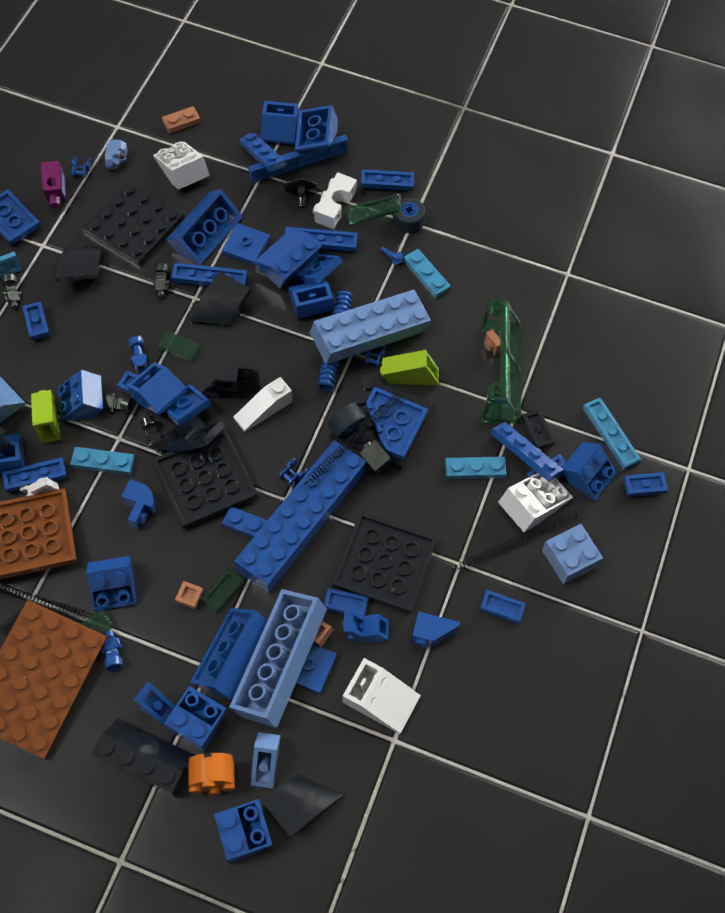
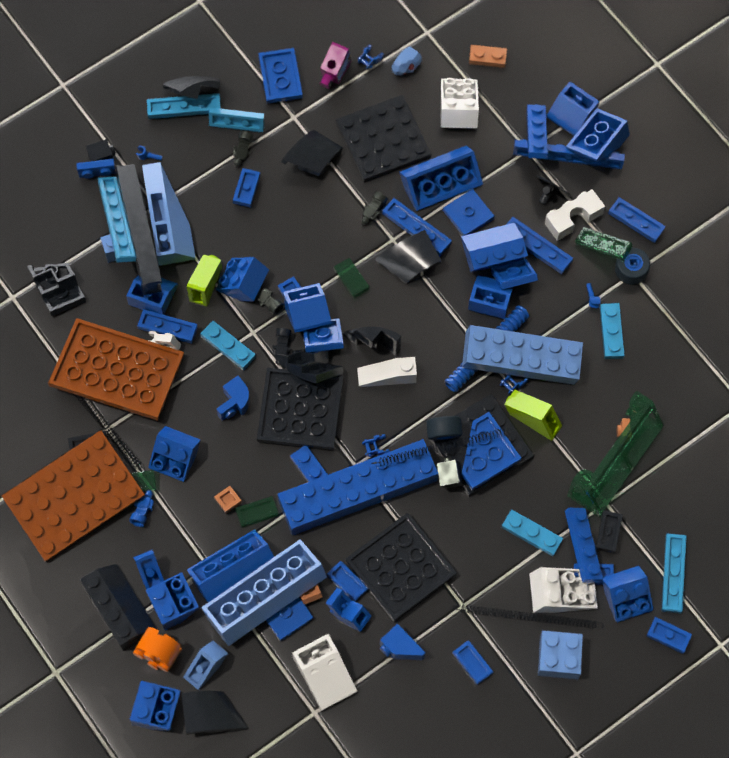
camera: 35 degrees right, 5 degrees up
blue leg [128,336,149,374] -> none

